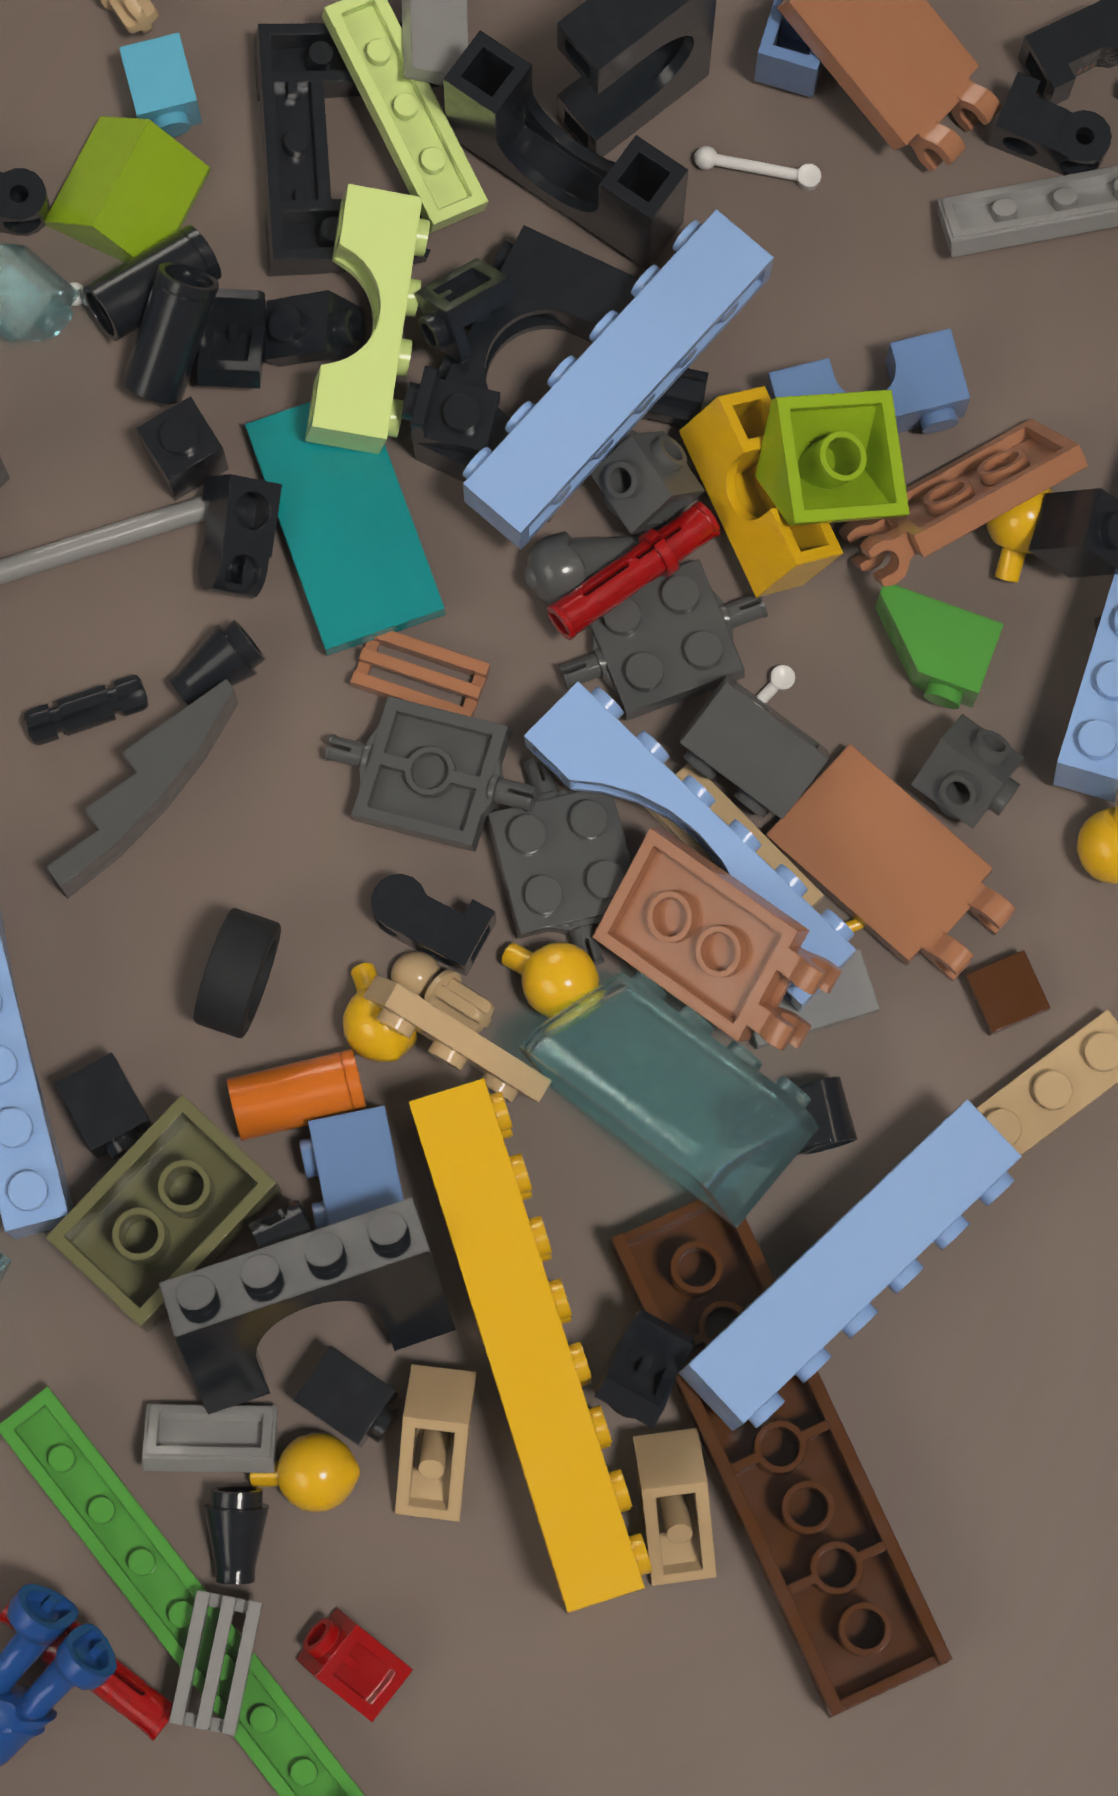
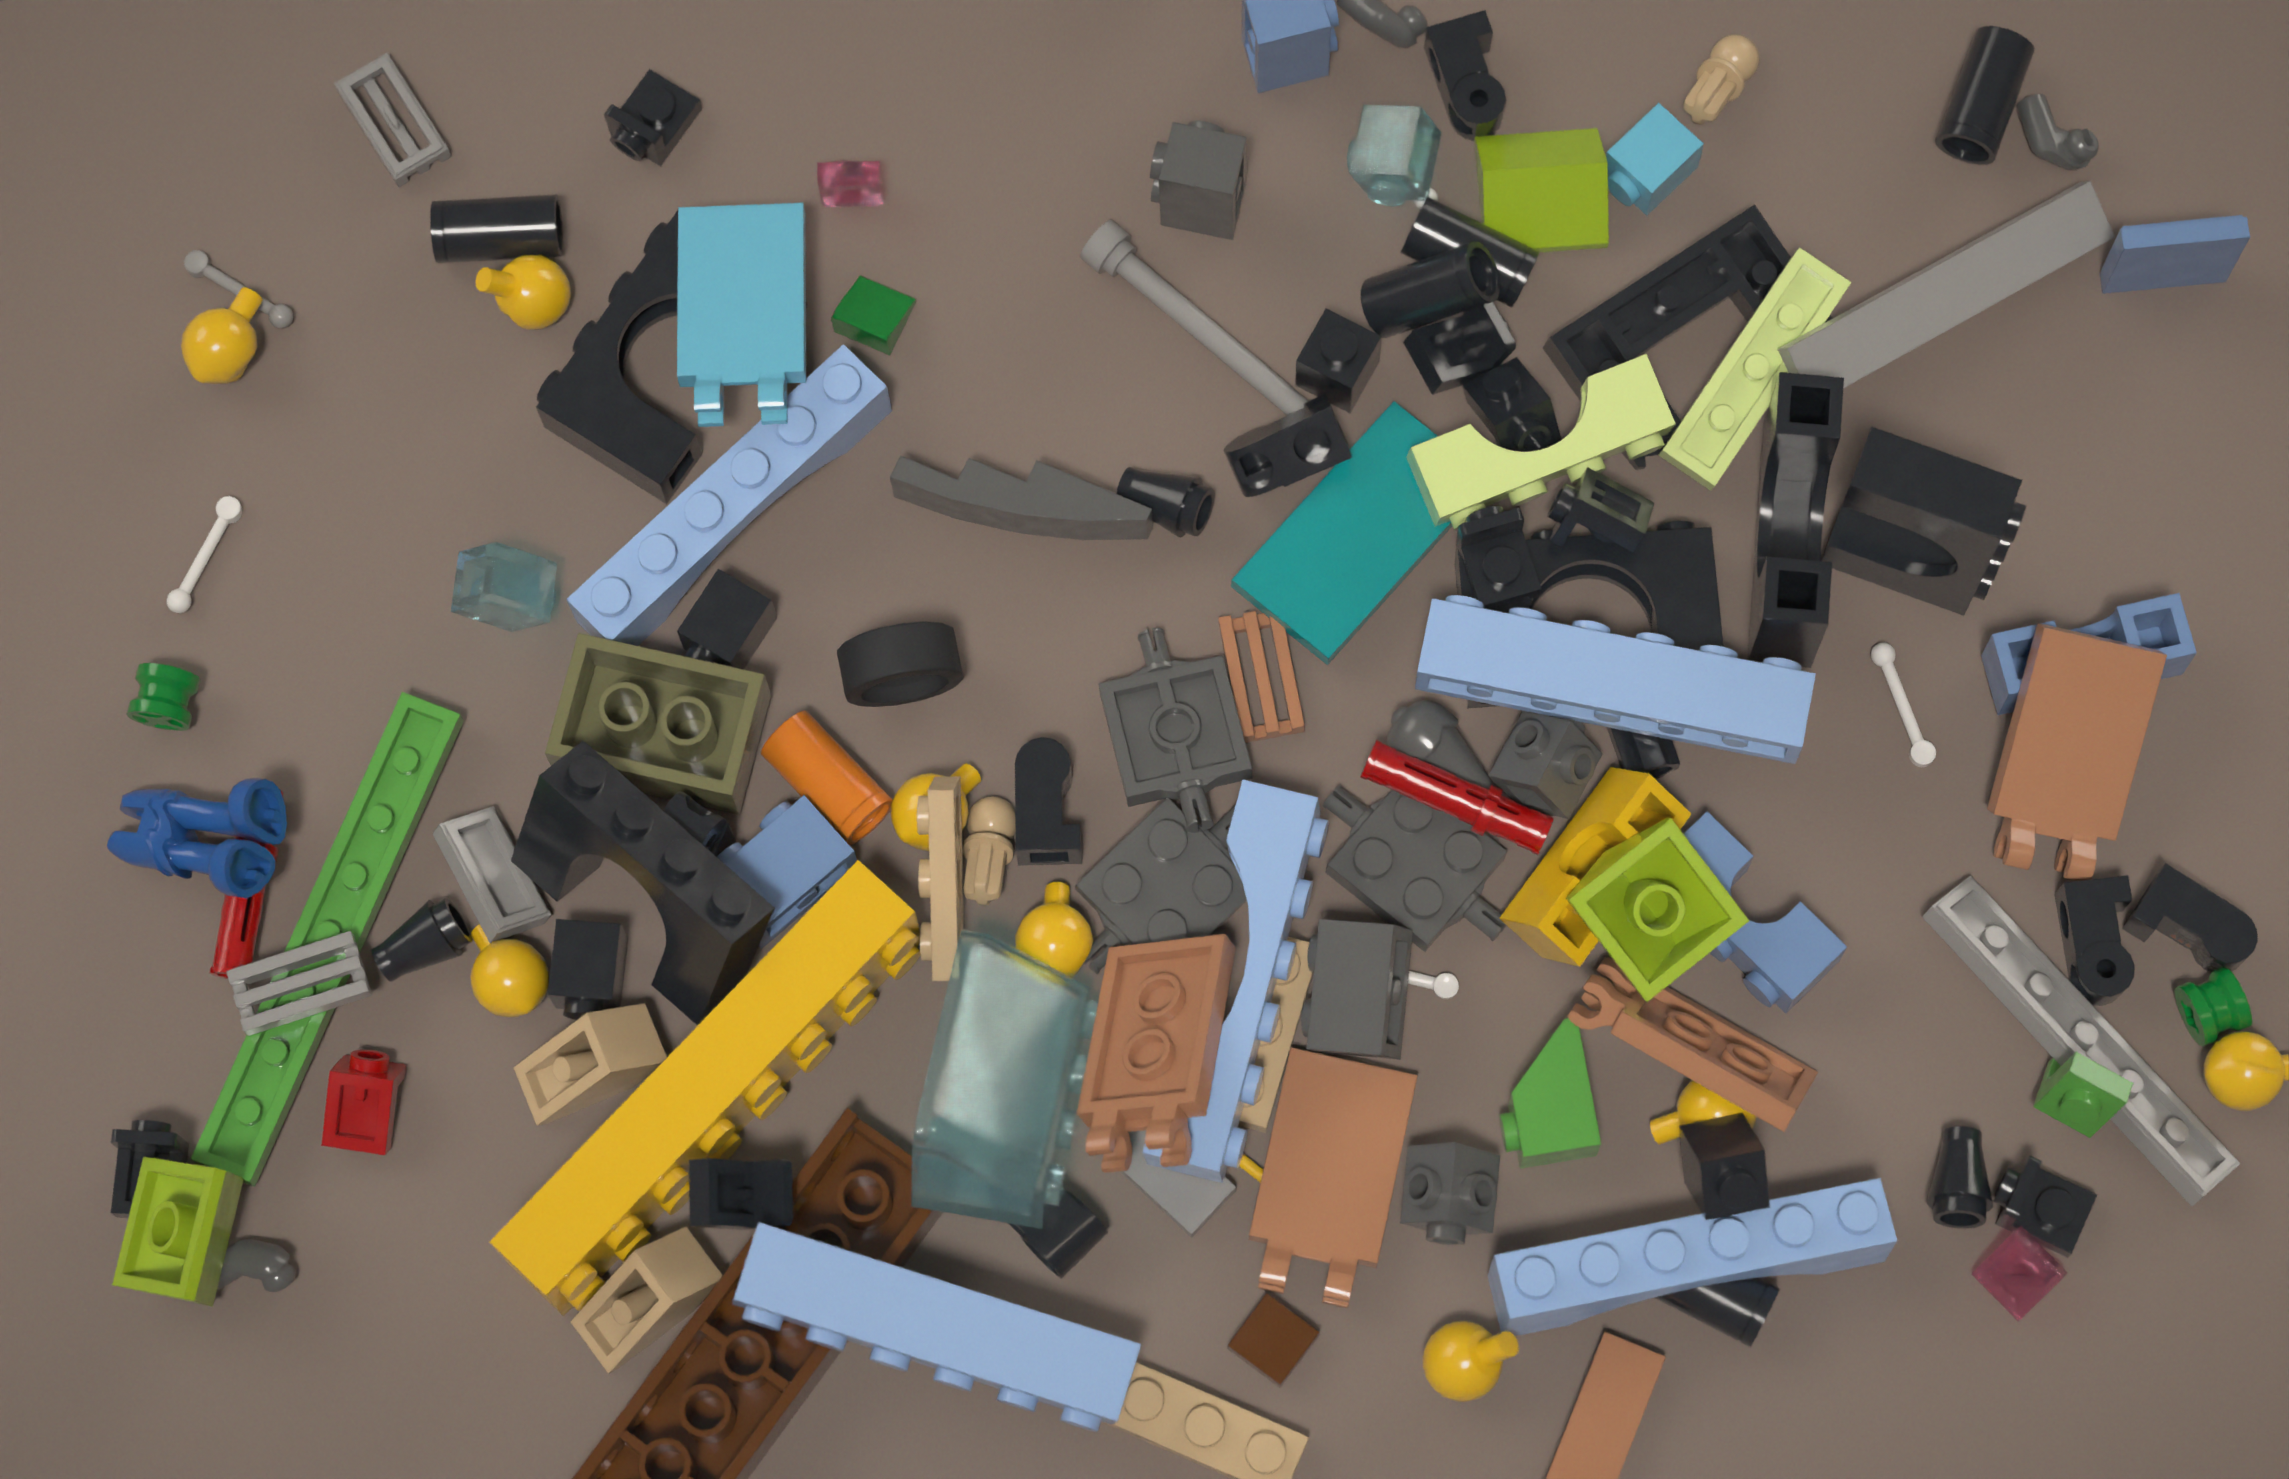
camera: 65 degrees right, 5 degrees down
black axle [24,675,148,746] -> none

